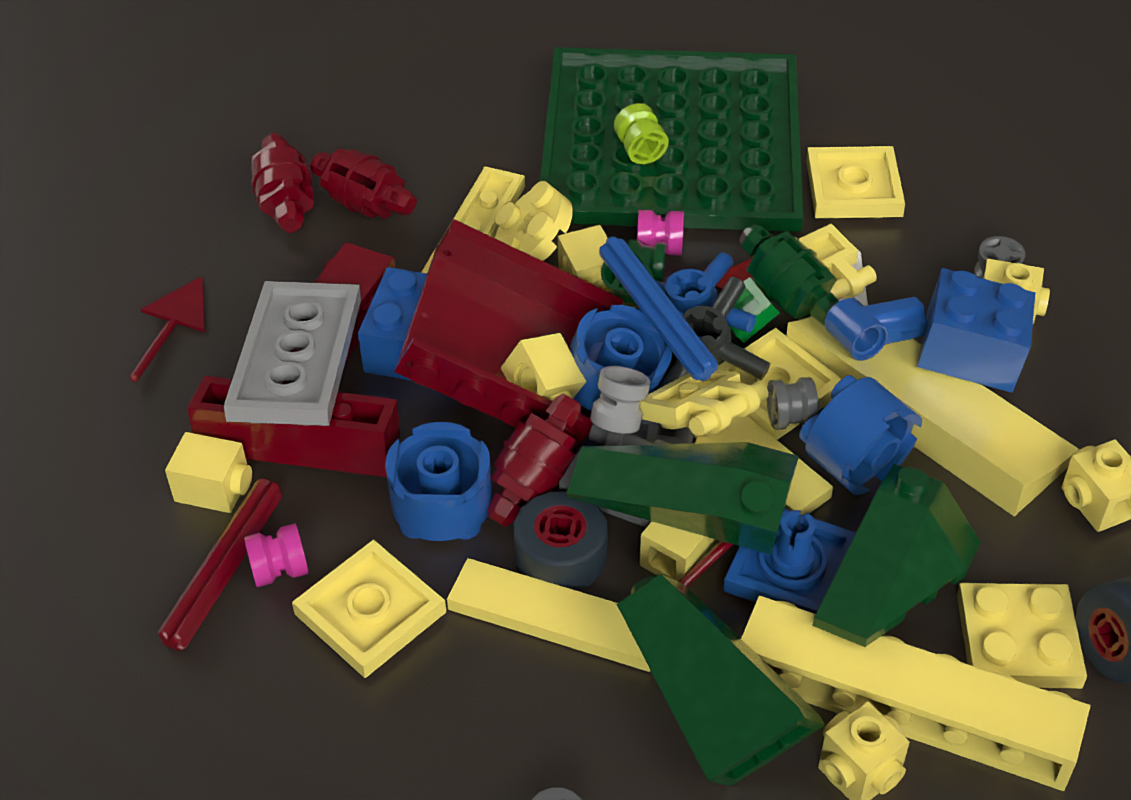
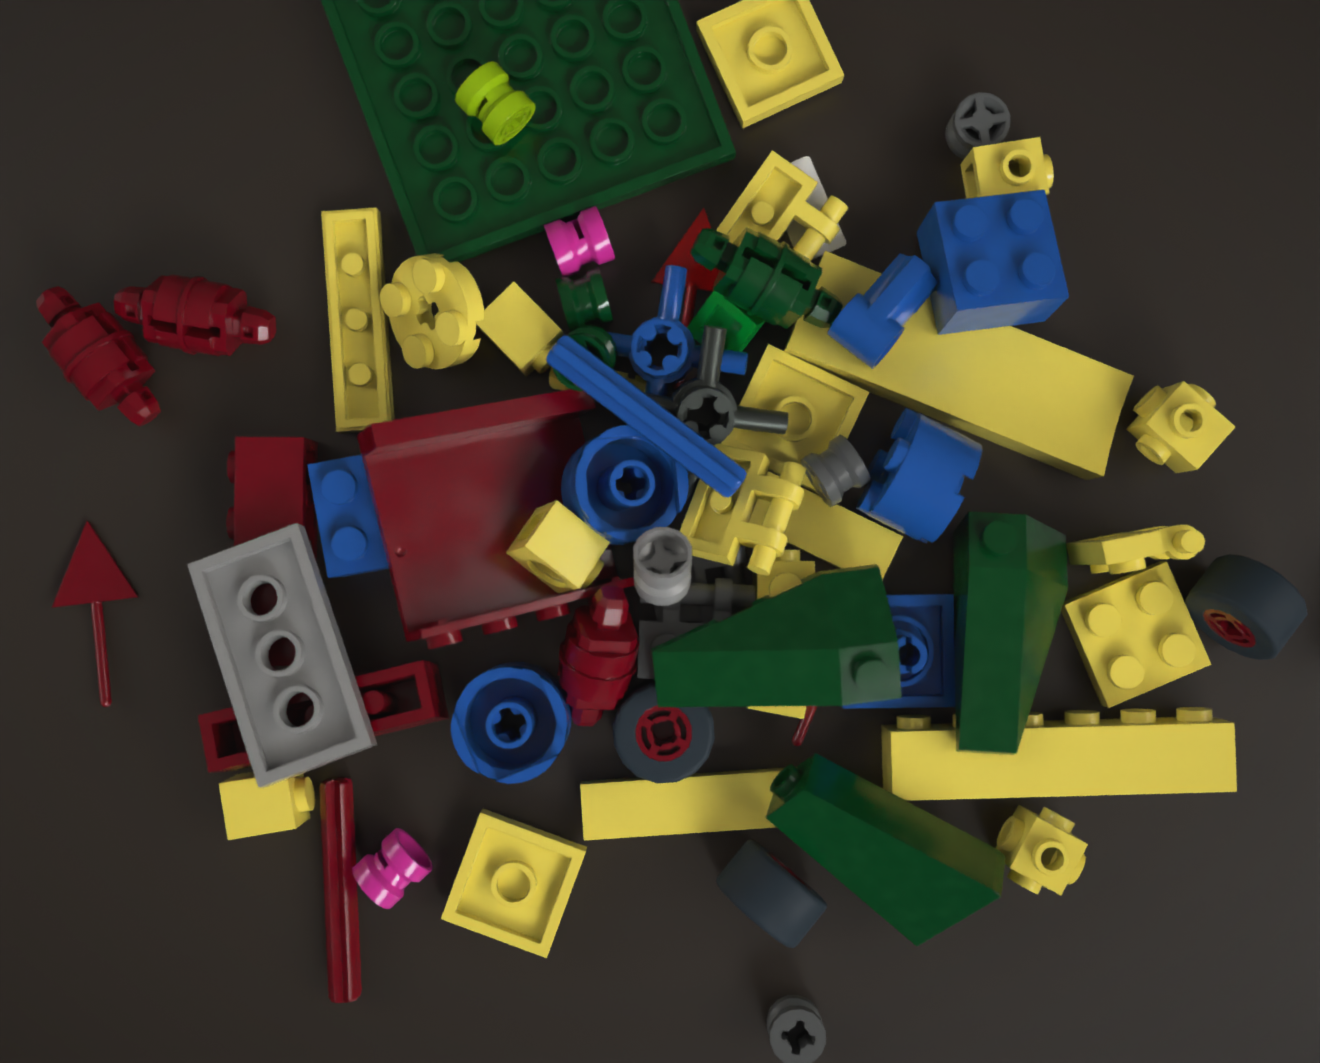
camera: 25 degrees left, 40 degrees up
none -> black wheel [716,840,827,948]
none -> light yellow plate [1066,525,1205,574]

